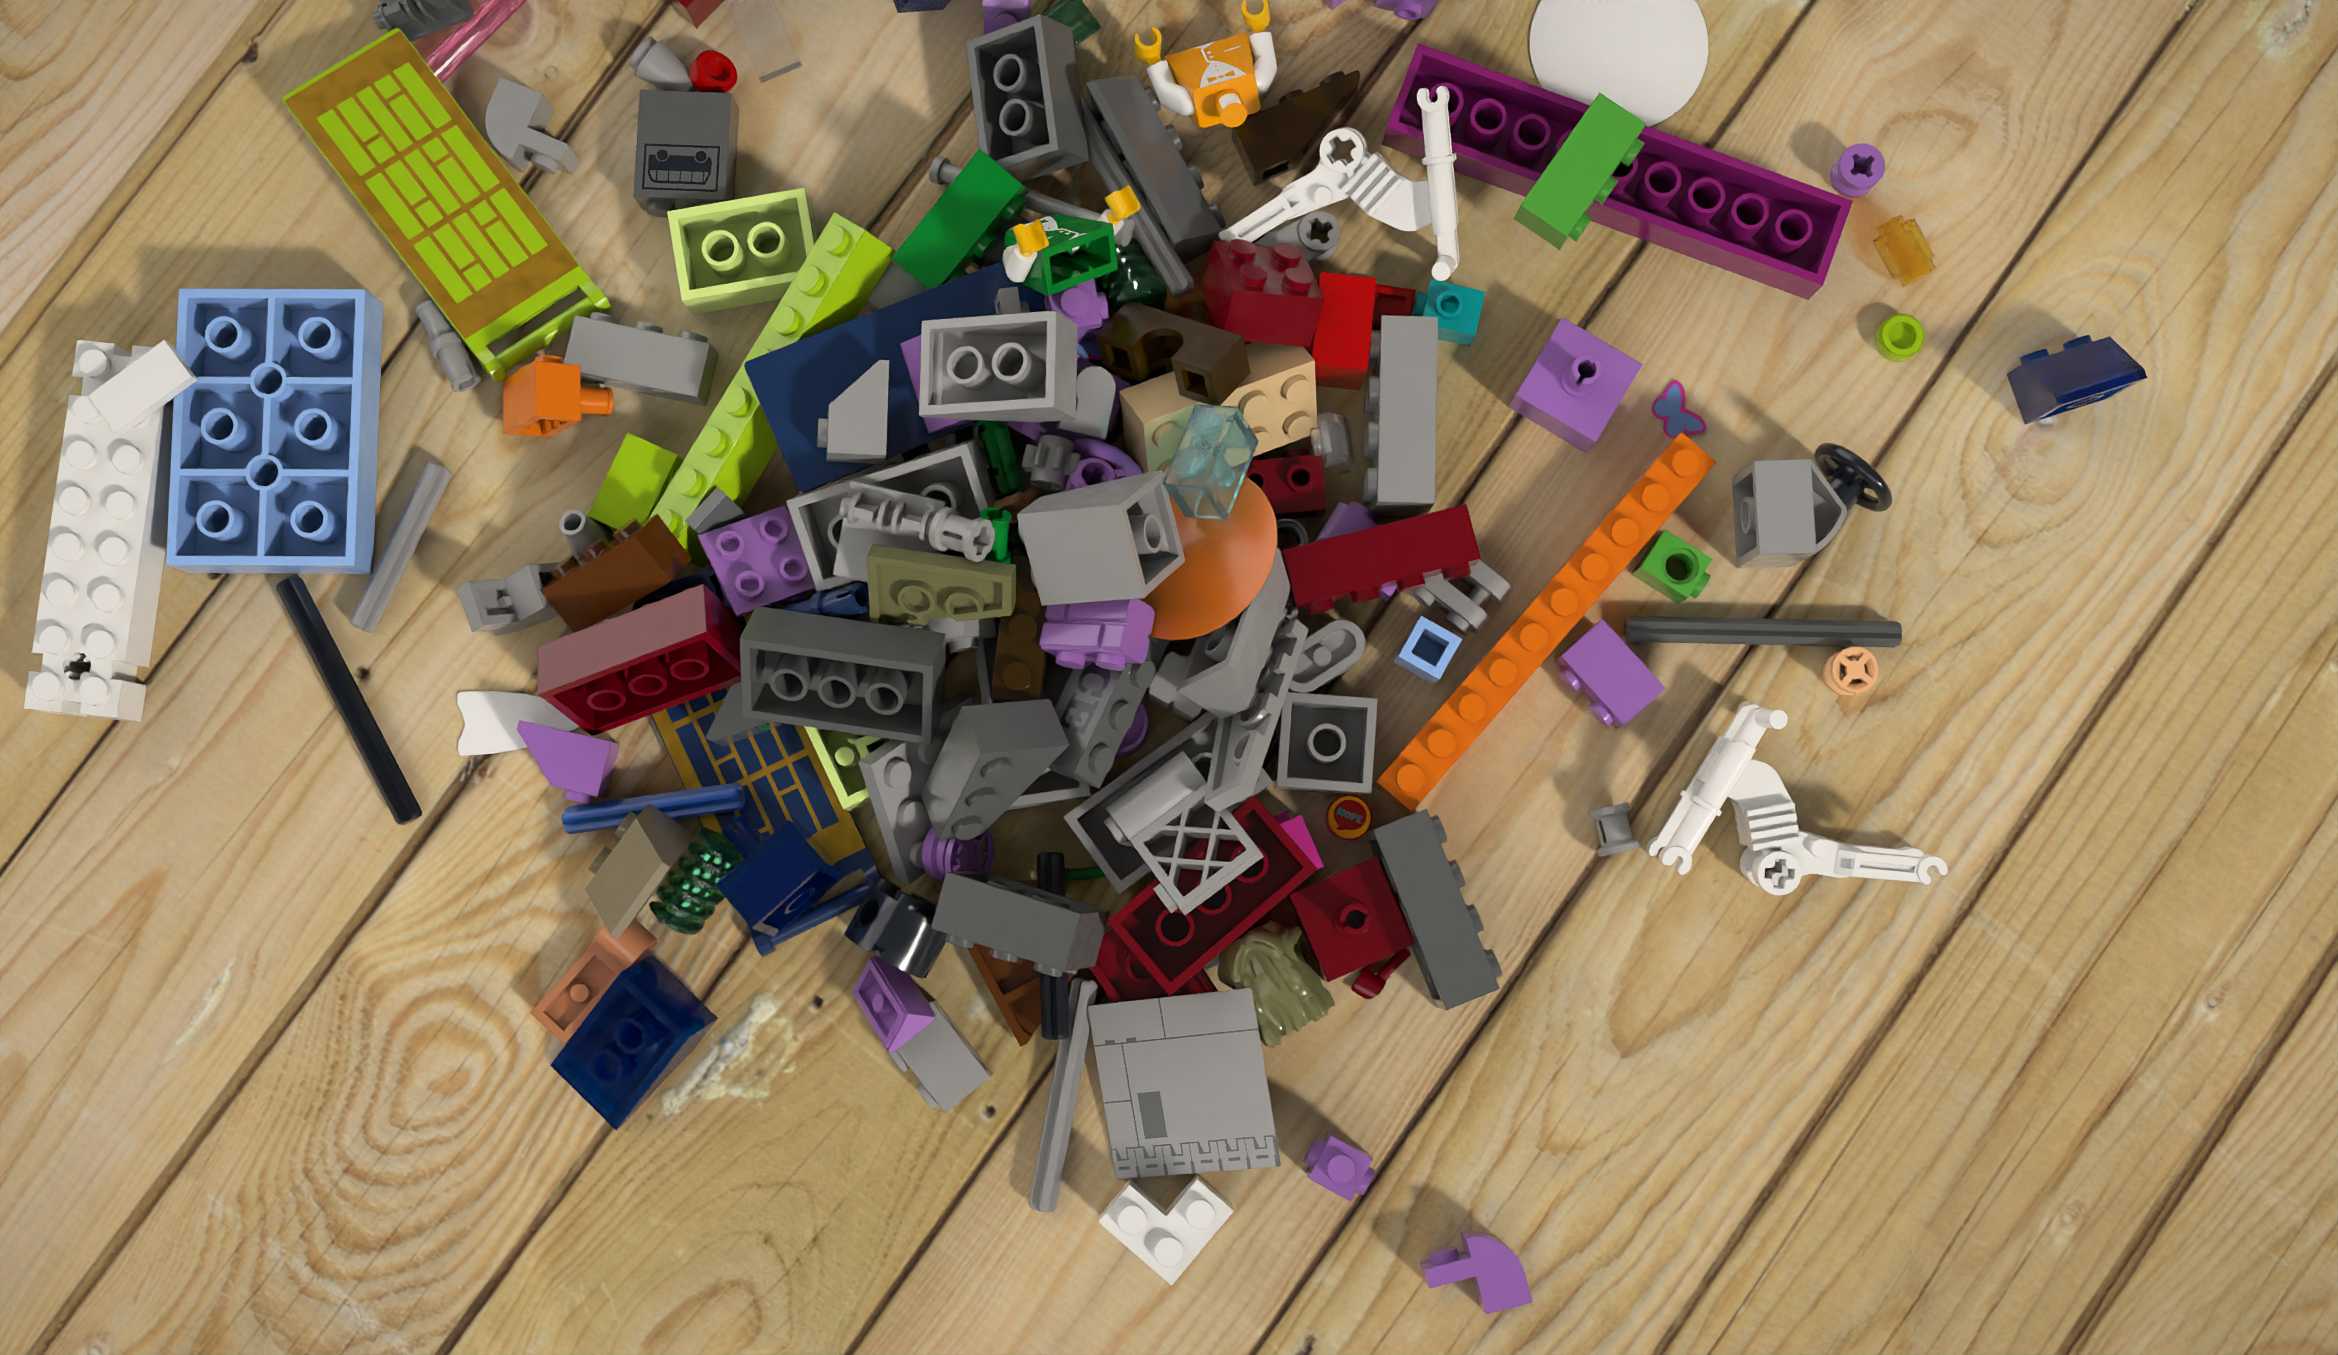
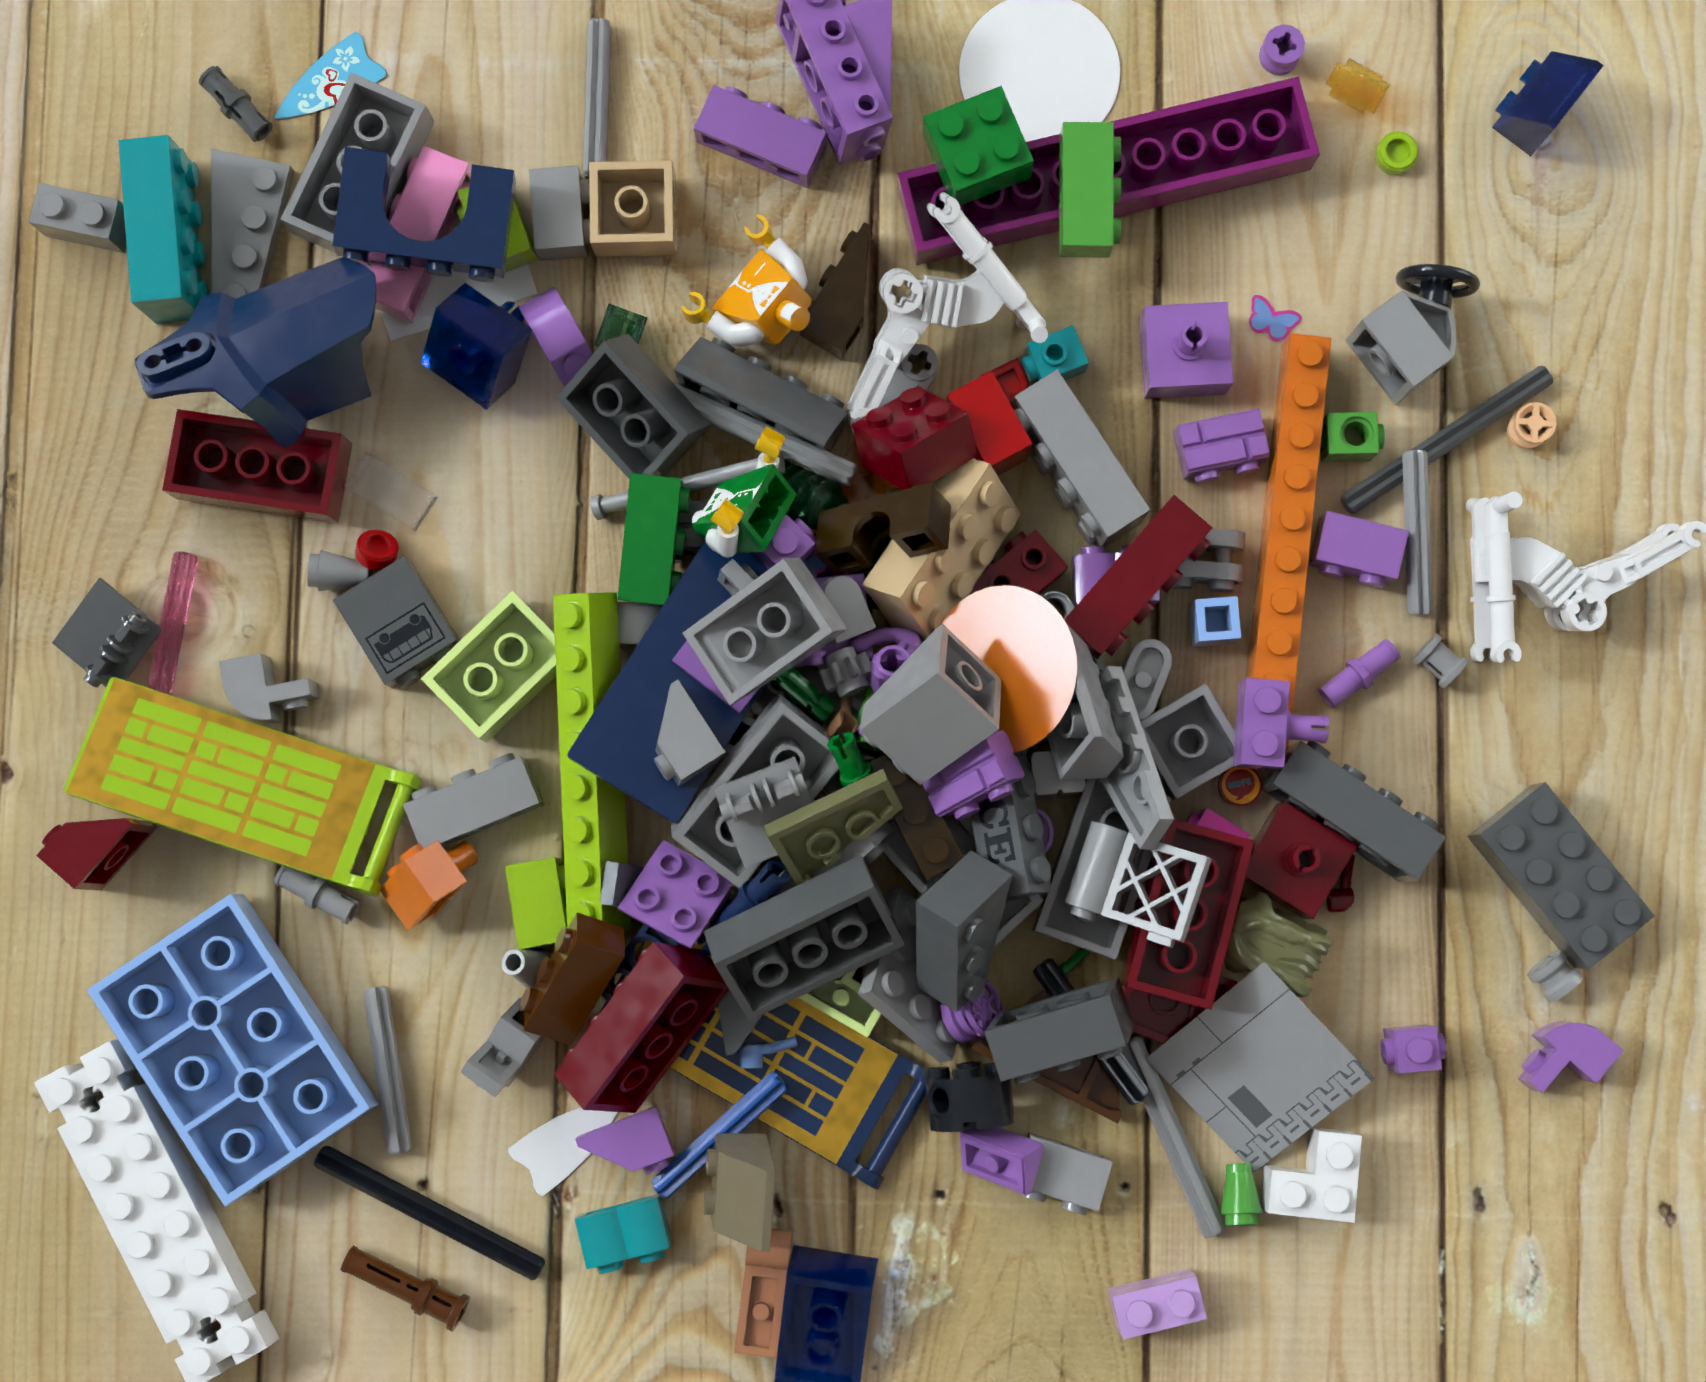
camera: 30 degrees left, 0 degrees up
white tile [87,340,198,436] -> none
clear green piece [649,827,746,935] -> none
clear blue brick [715,814,846,938] -> none
light grey bush [929,507,995,562] -> none
clear light blue brick [1162,404,1259,520] -> none
clear slope [1310,412,1358,474] -> none
none -> dark red slope [36,818,158,891]
none -> reddish brown pin [341,1245,470,1332]
none -> teal brick [575,1194,673,1274]
none -> medium blue hand [739,1036,798,1068]
none -> green brick [922,85,1034,206]
none -> lavender brick [1107,1269,1207,1340]
none -> medium lavender brick [1173,408,1270,484]
none -> bright green cone [1220,1163,1263,1226]
none -> medium lavender brick [1233,678,1329,771]
none -> medium lavender pin [1318,639,1401,708]
none -> light grey axle [1402,450,1433,615]
none -> dark grey brick [1467,782,1655,969]
none -> light grey wheel [1527,950,1583,1003]

